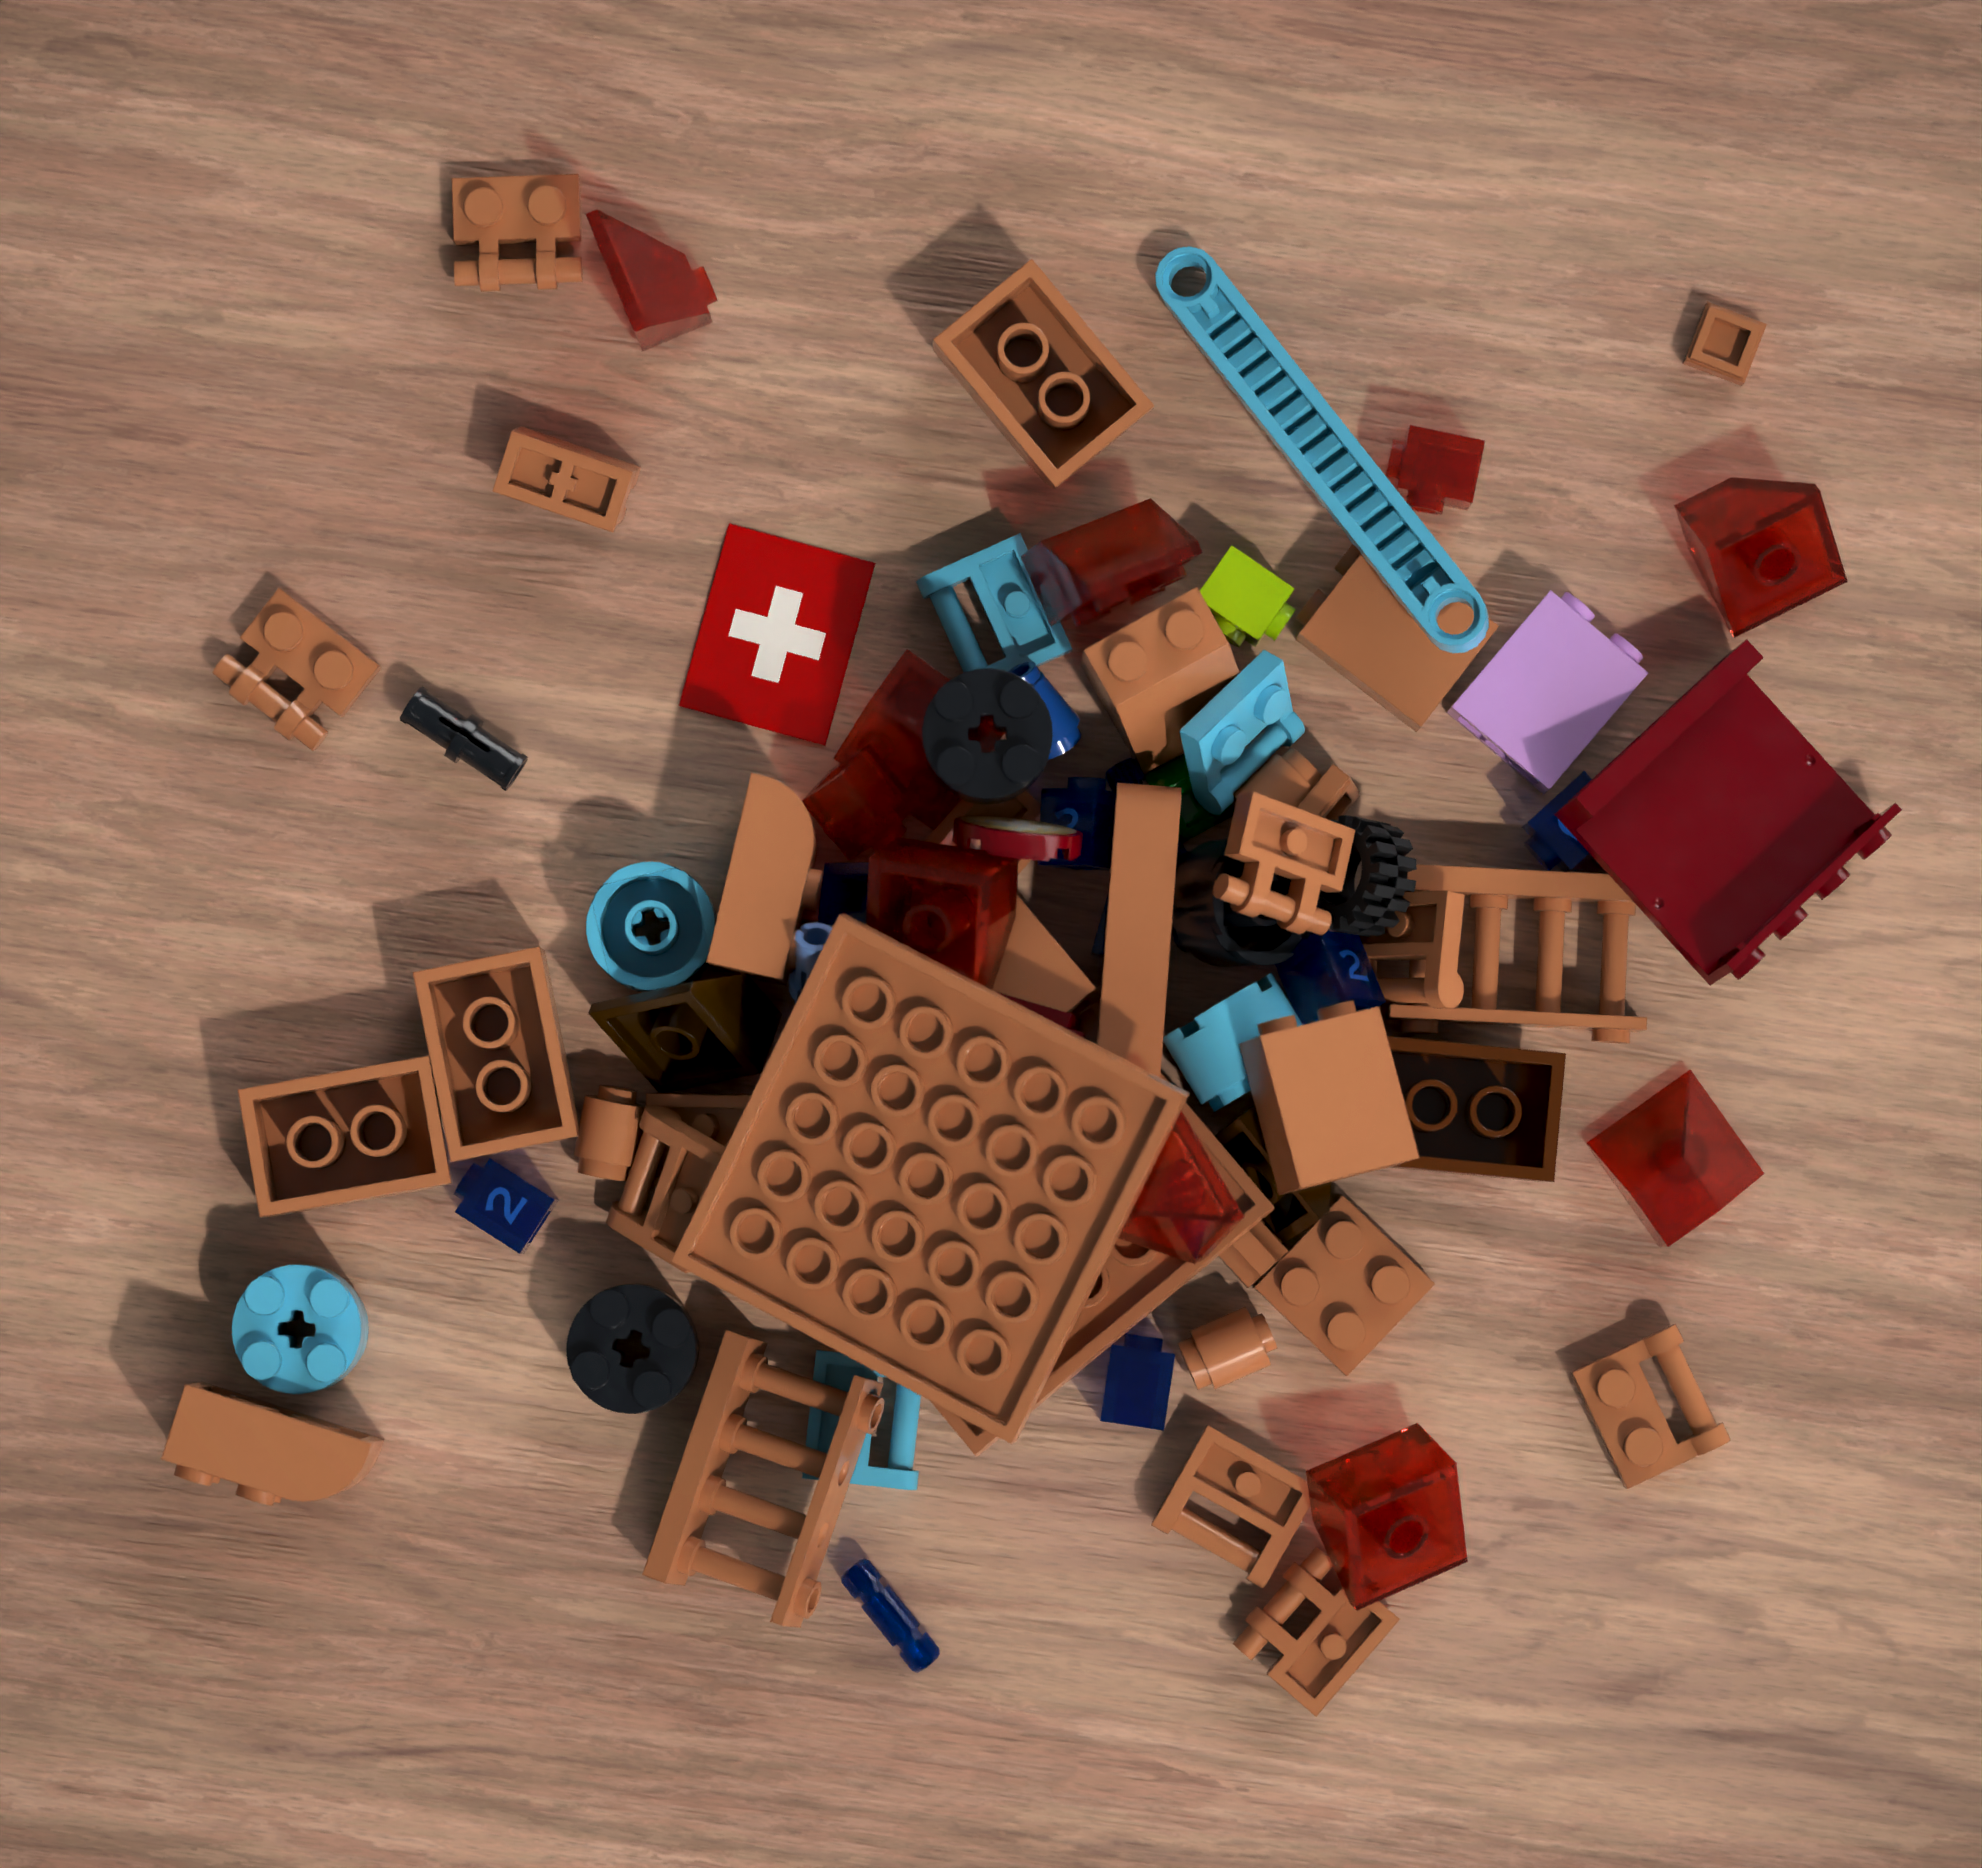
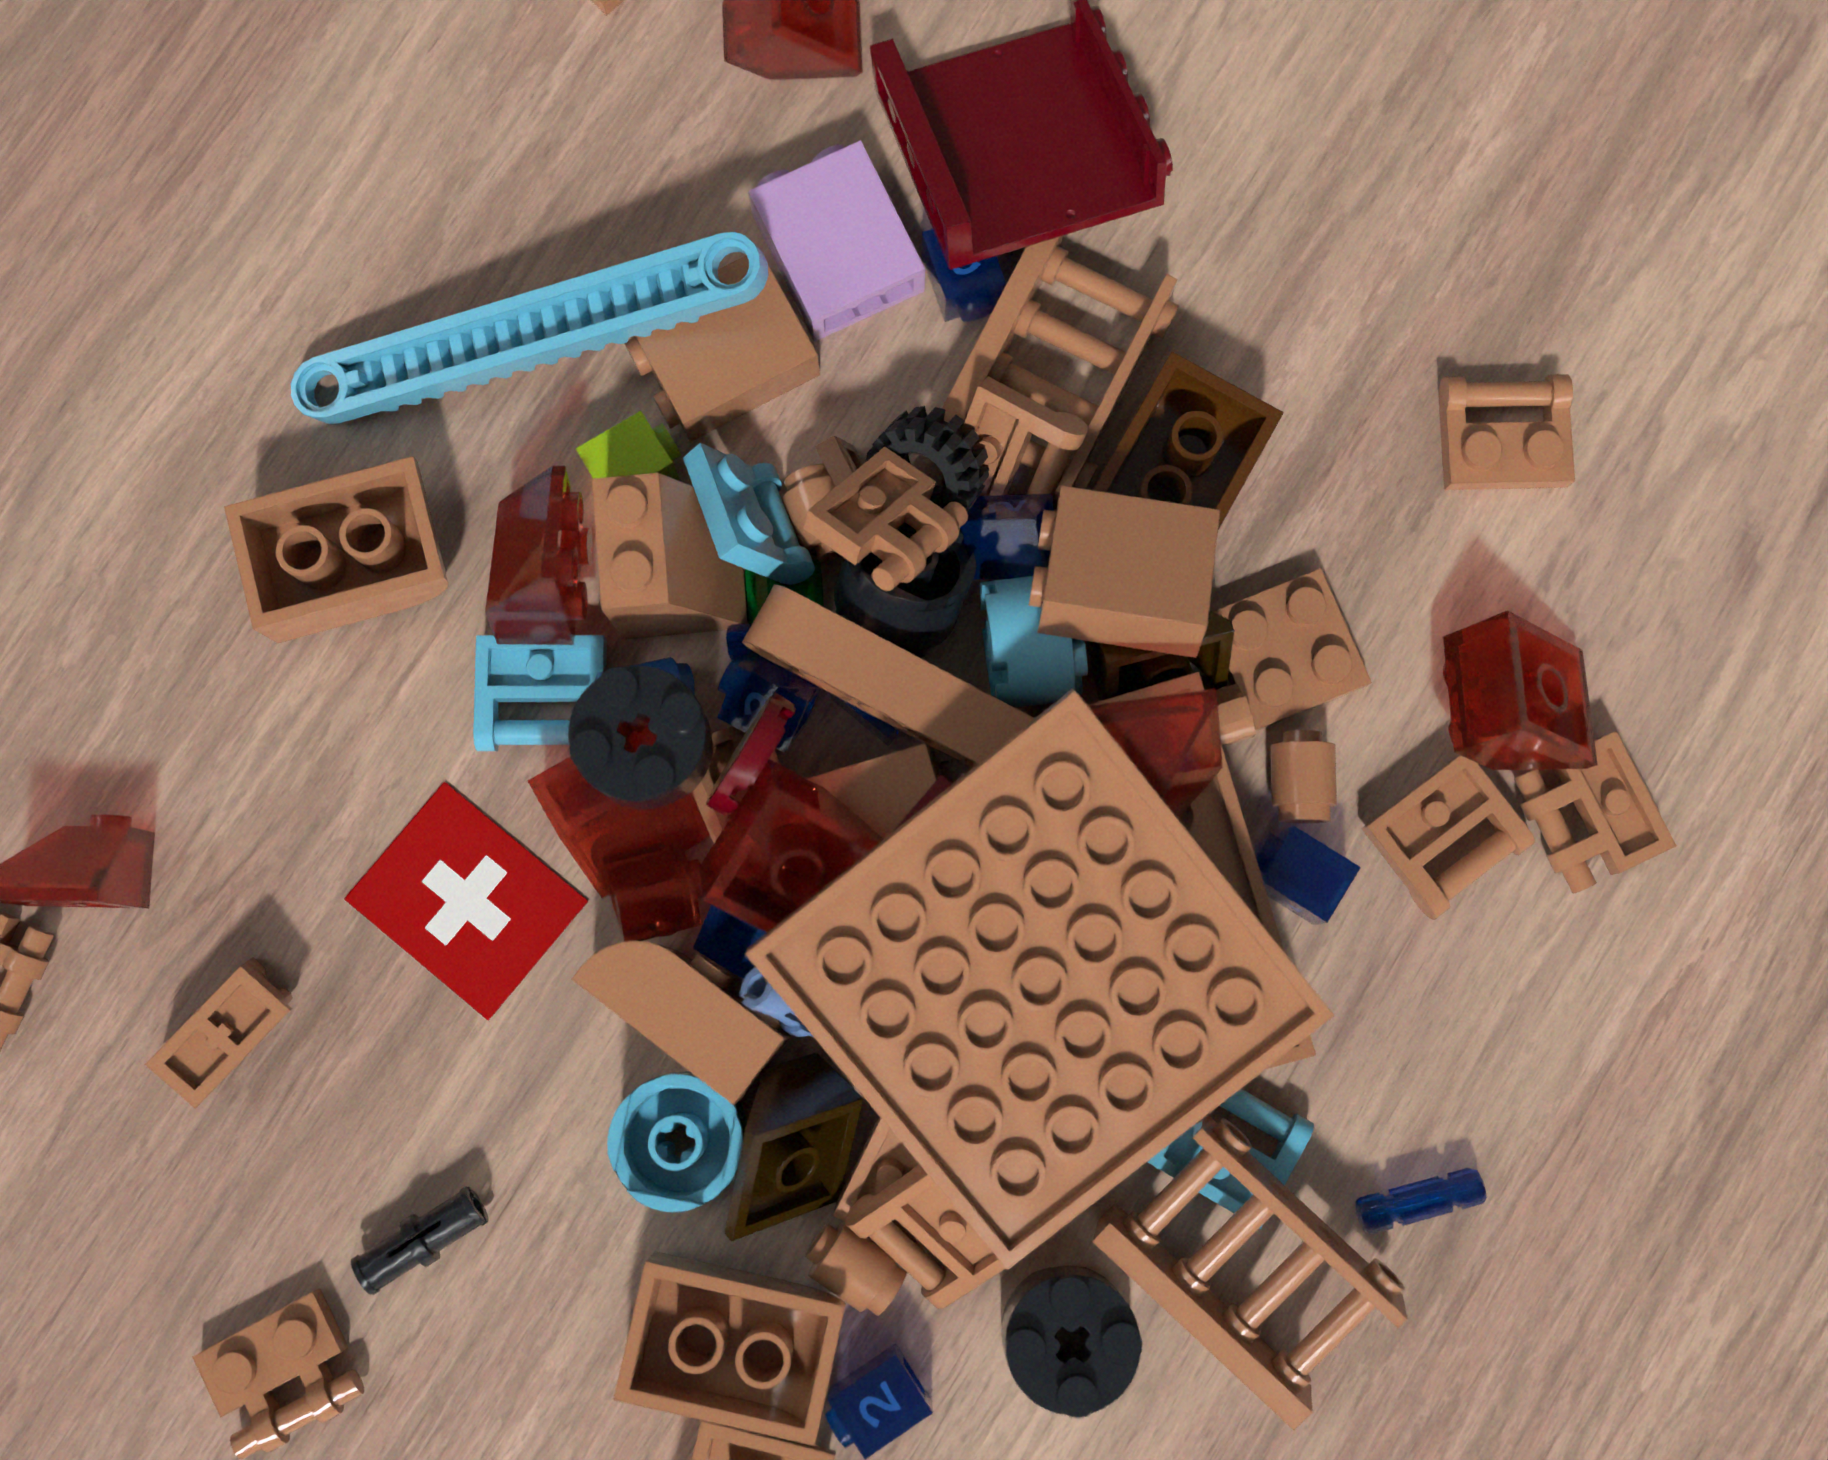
camera: 65 degrees left, 5 degrees down
clear red brick [1385,425,1485,515] -> none
clear red slope [1586,1069,1765,1247] -> none

